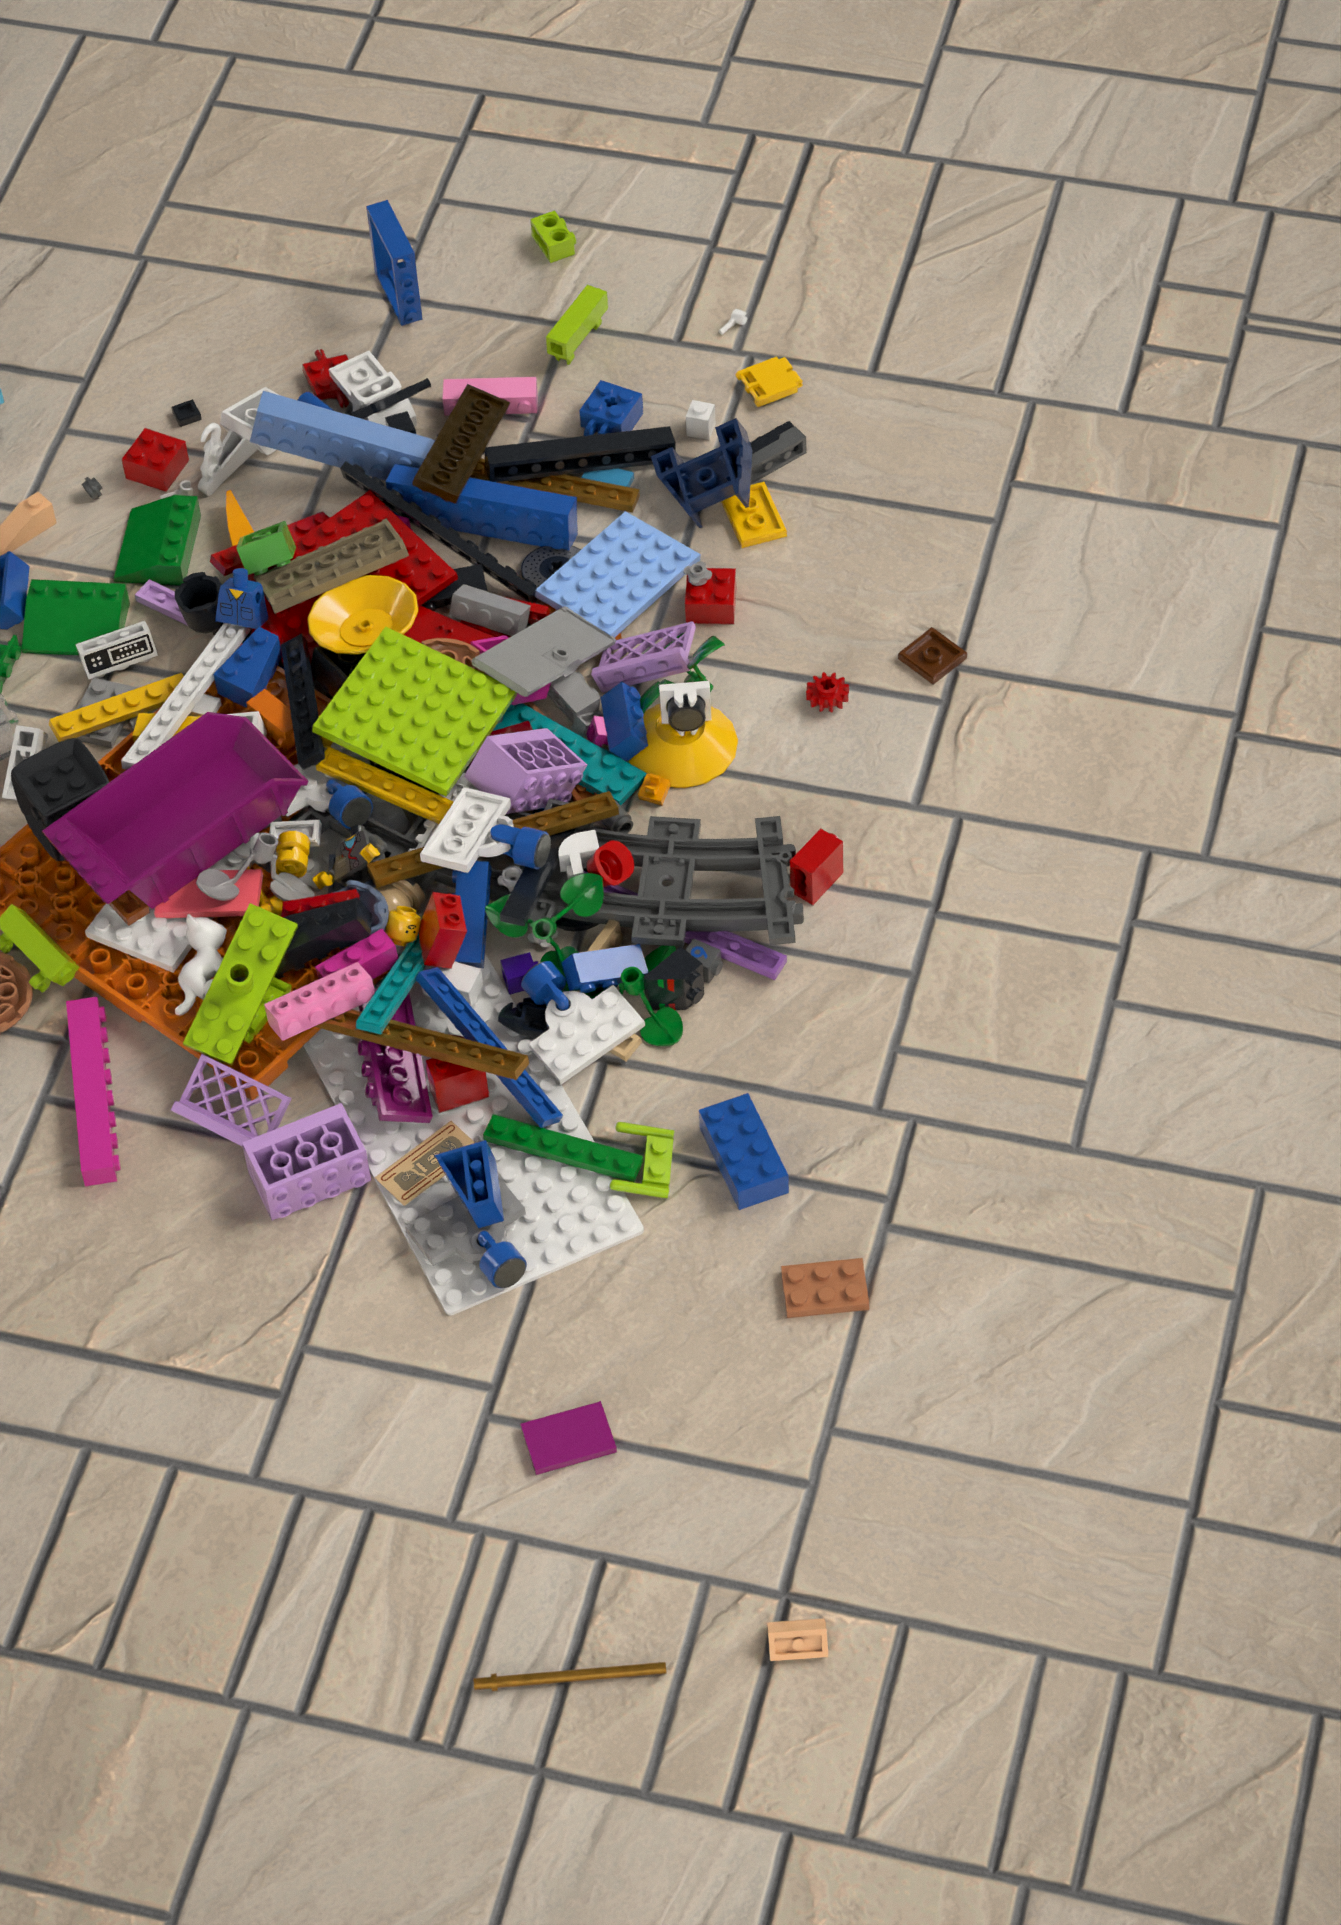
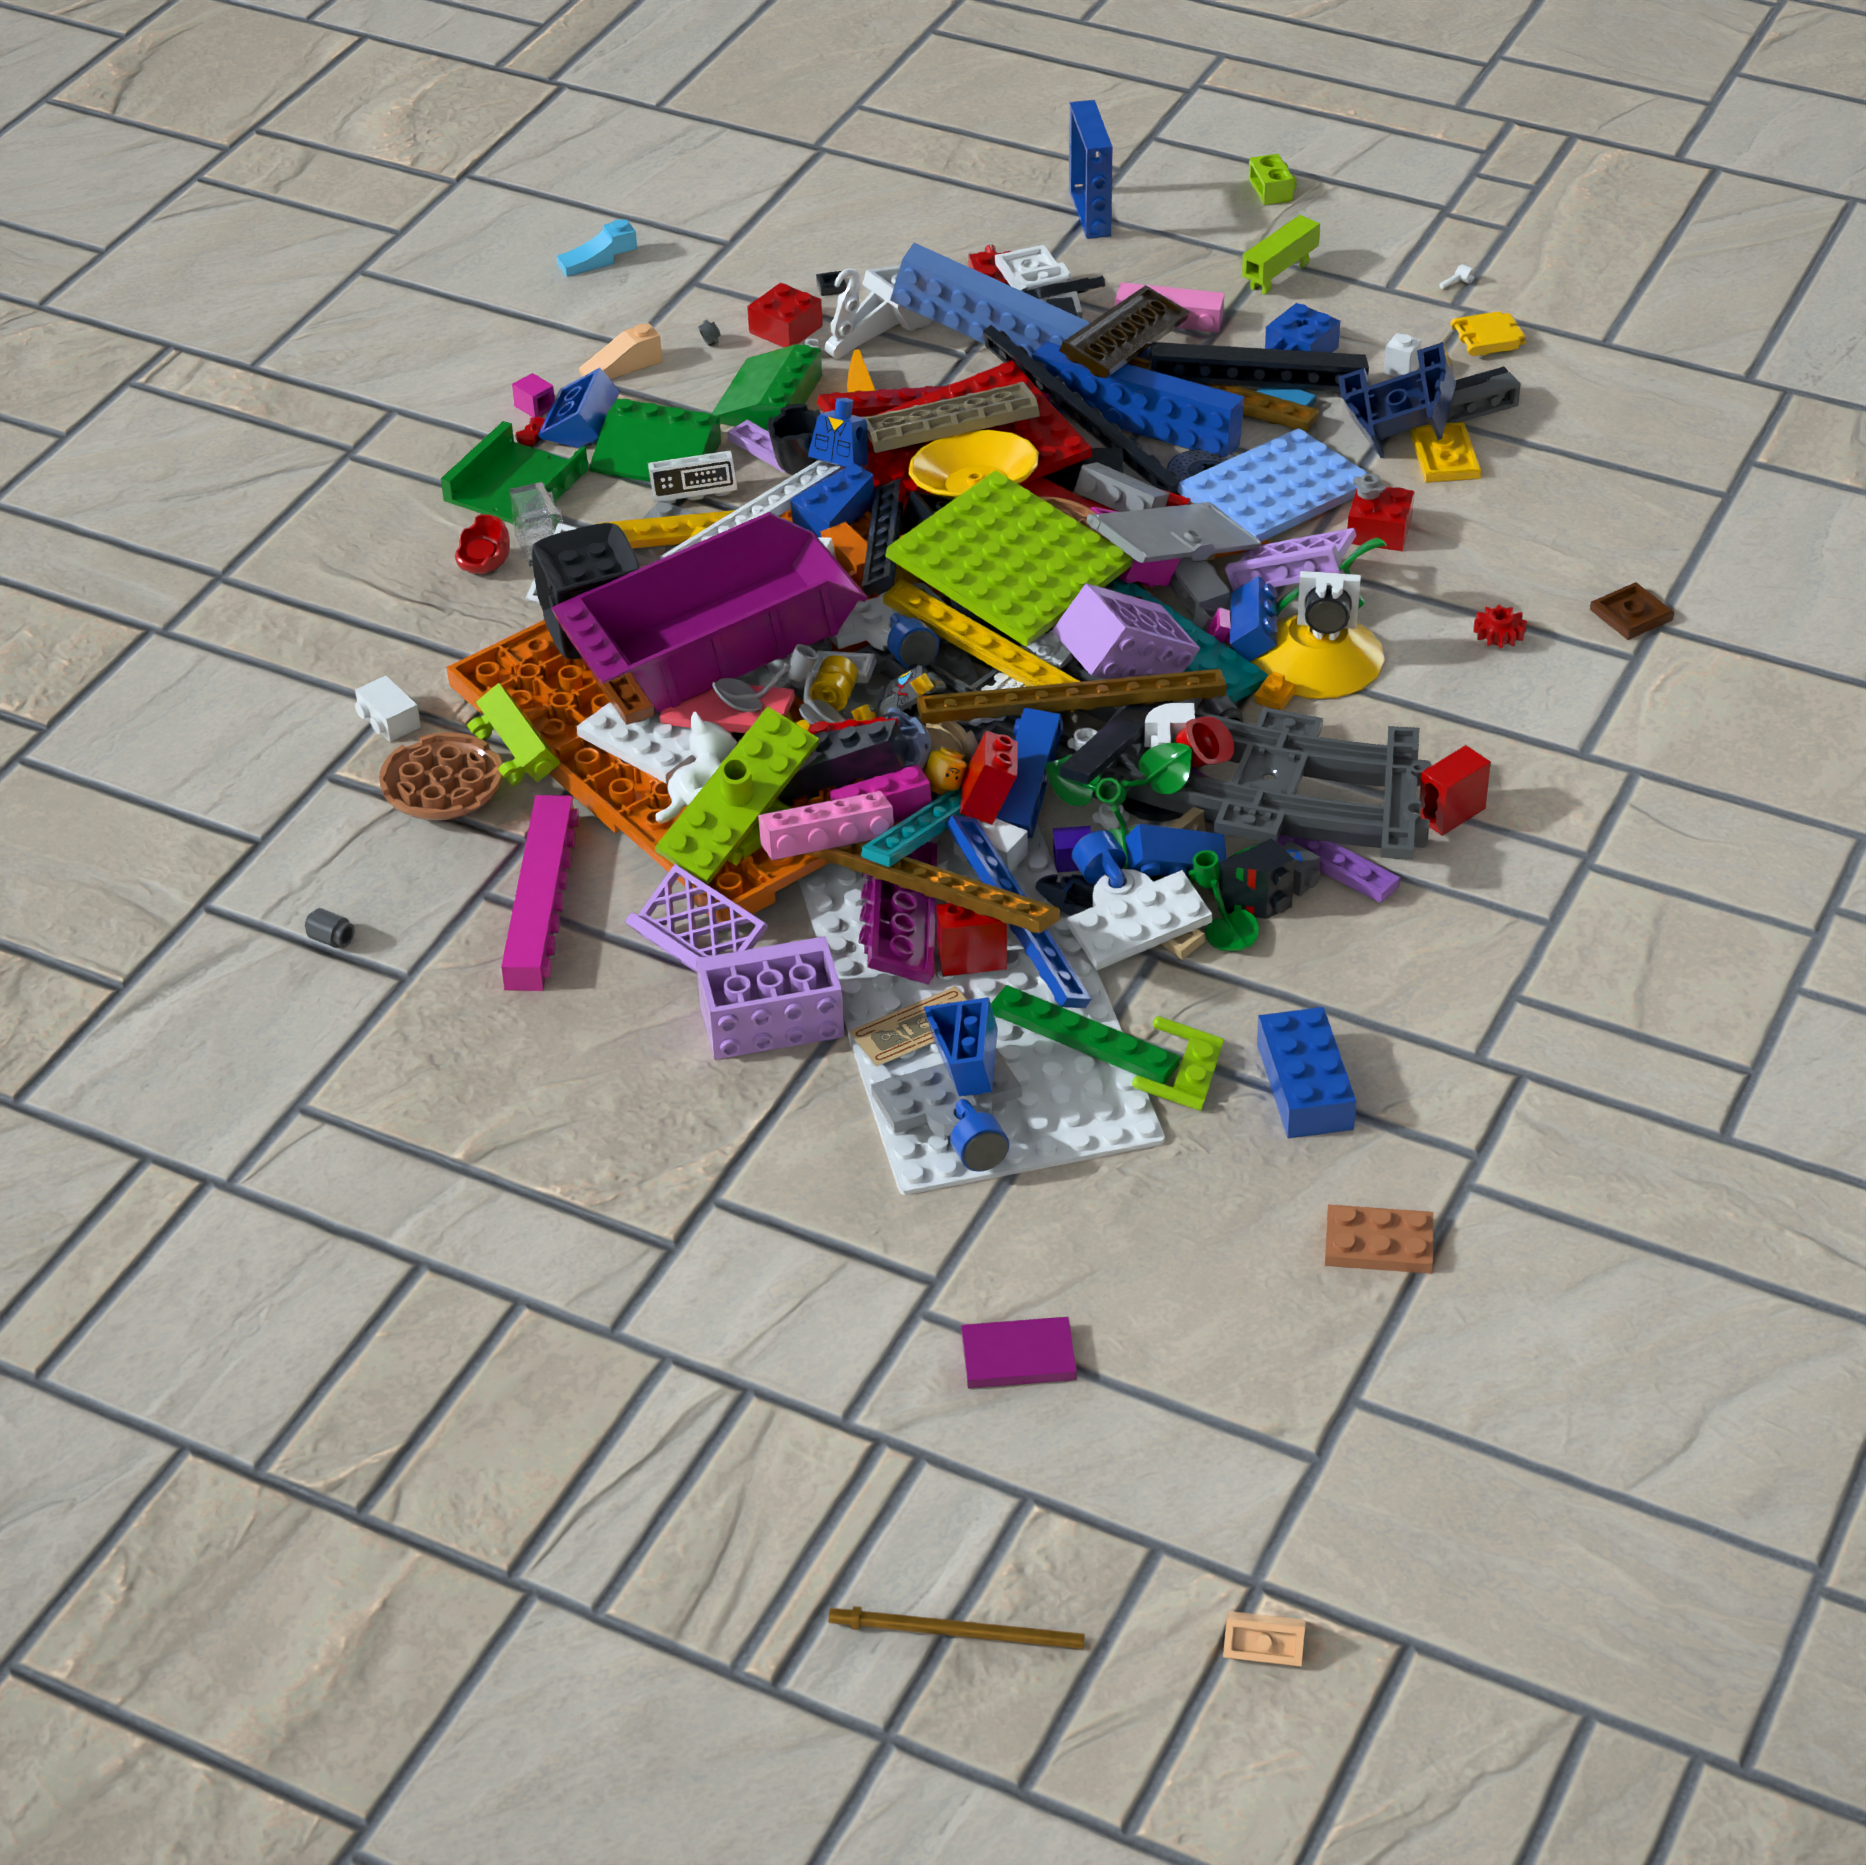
camera: 10 degrees right, 10 degrees down
bright green brick [236,521,296,575] -> none
white plate [420,787,551,873] -> none

